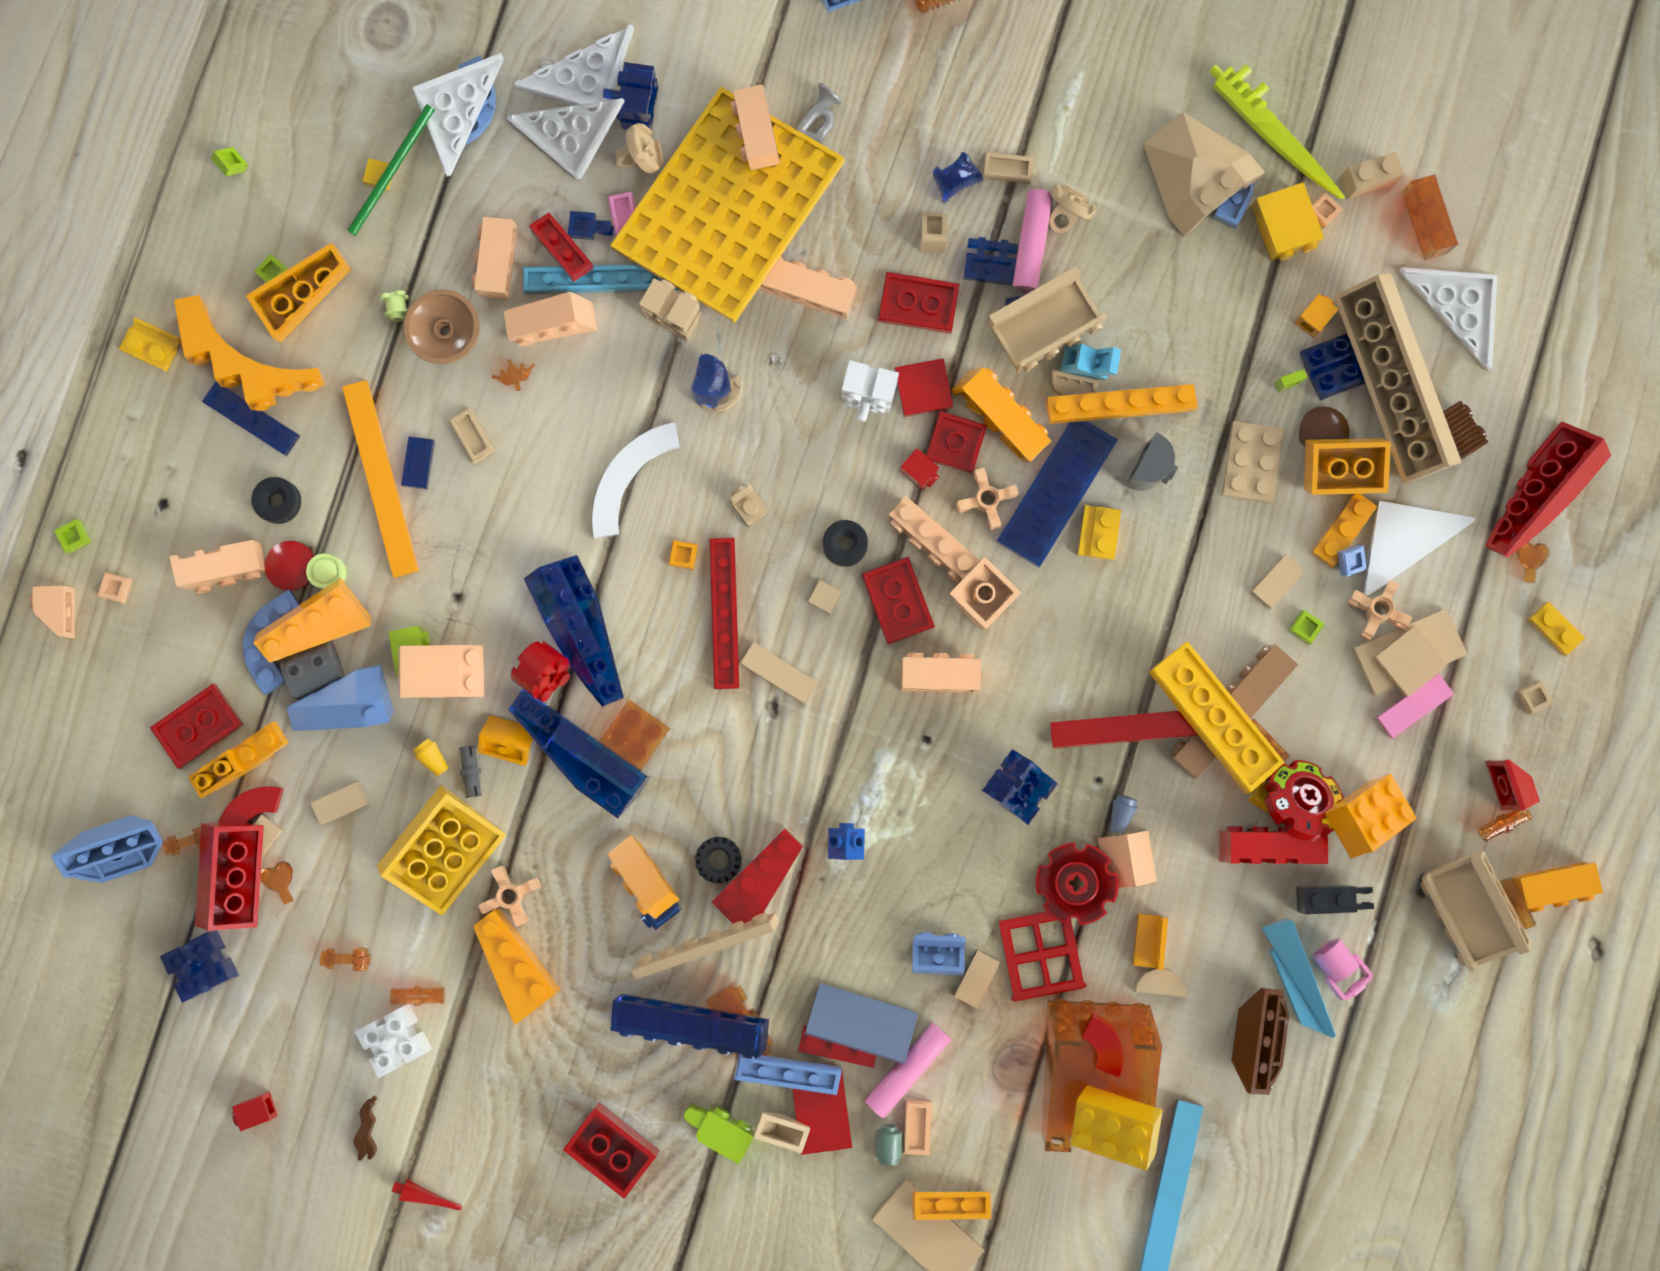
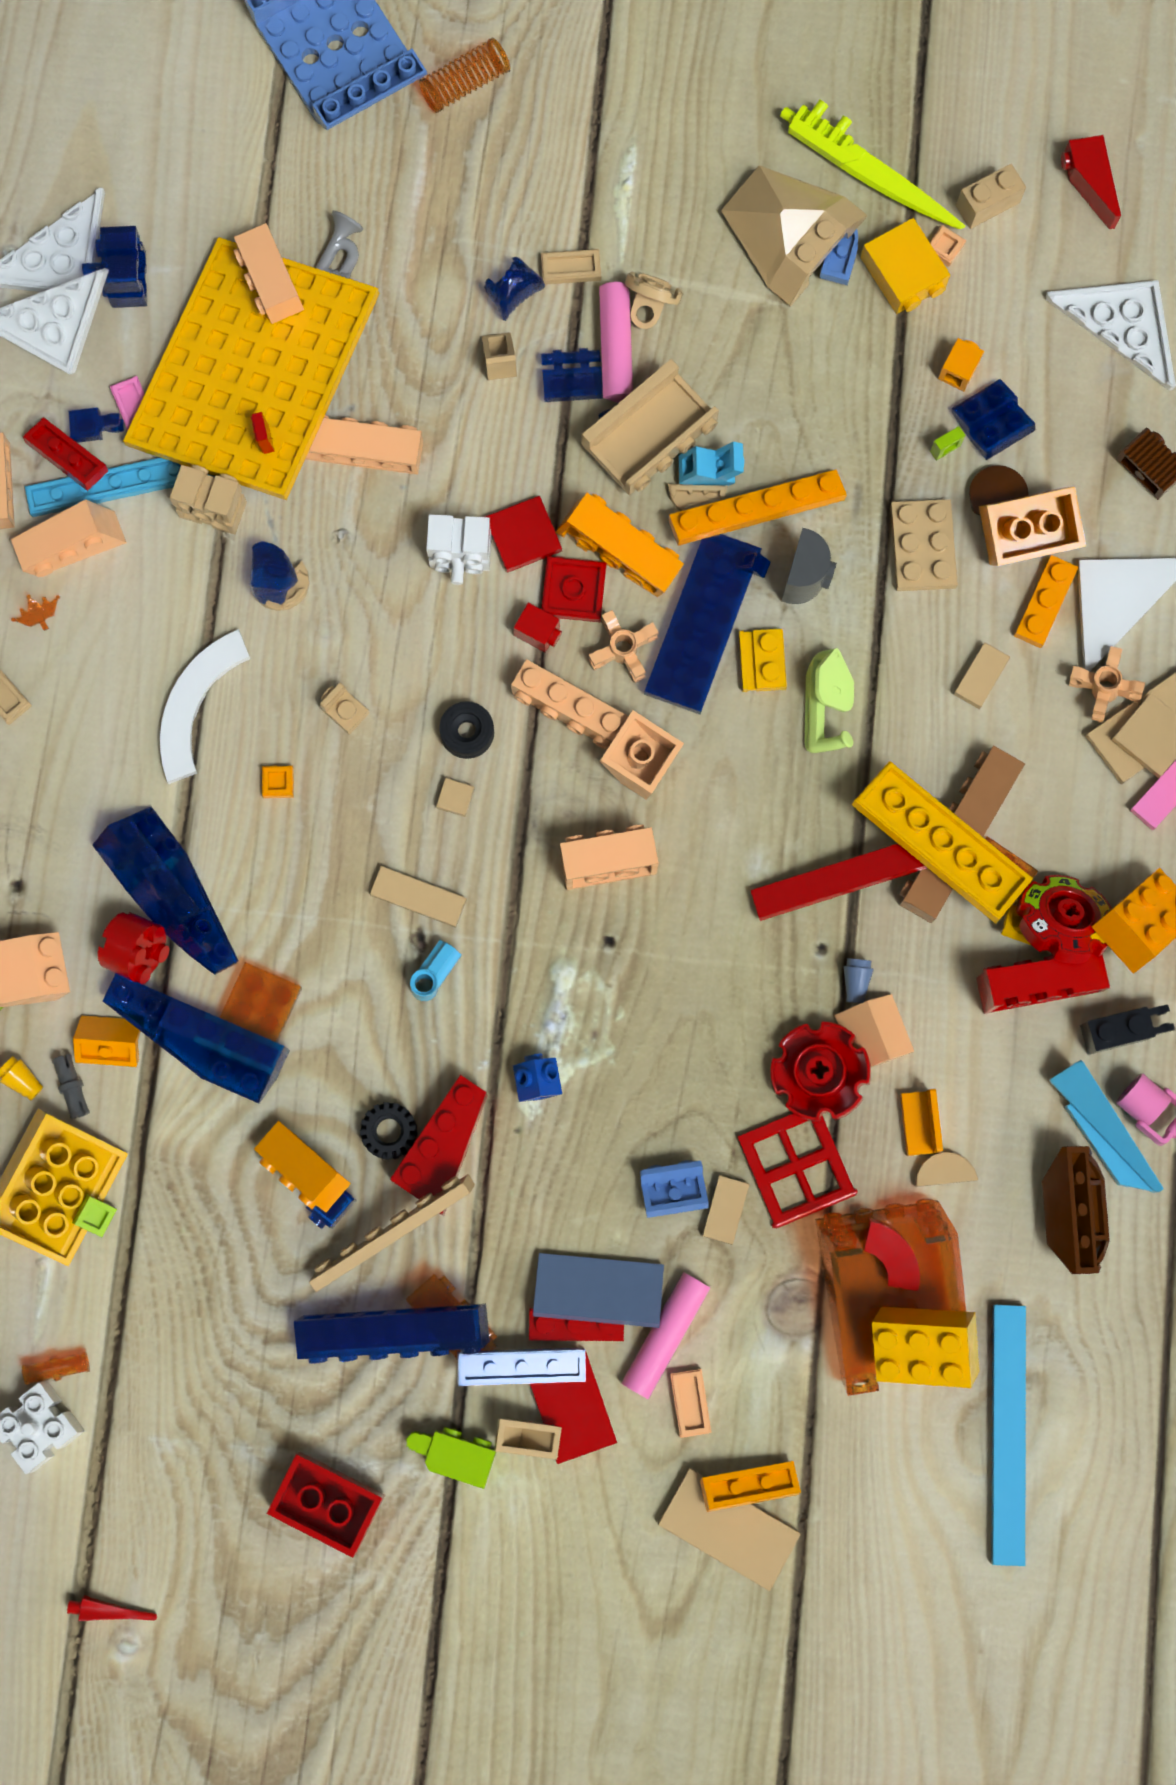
camera: 15 degrees left, 5 degrees down
reddish brown hair [354,1096,377,1161] -> none
light orange wedge [473,908,561,1025] -> none
light nougat pin [478,865,542,927] -> none
tan tile [615,123,664,173] -> none
red tile [709,538,740,690] -> none
red tile [861,556,935,645] -> none
sand green brick [876,1124,902,1166] -> none
red tile [878,272,960,334] -> none
clear blue brick [982,749,1058,825] -> none
lime tile [1288,609,1325,645] -> none
tan brick [1334,274,1462,484] -> none
medium blue tile [1337,544,1367,577] -> none
clear orange brick [1401,174,1459,261] -> none
none -> lime tile [72,1194,117,1237]
none -> red tile [251,412,275,454]
none -> medium azure piece [410,940,462,1001]
none -> clear blue piece [738,551,771,578]
none -> yellowish green piece [805,648,854,753]
none -> red slope [1061,135,1121,229]

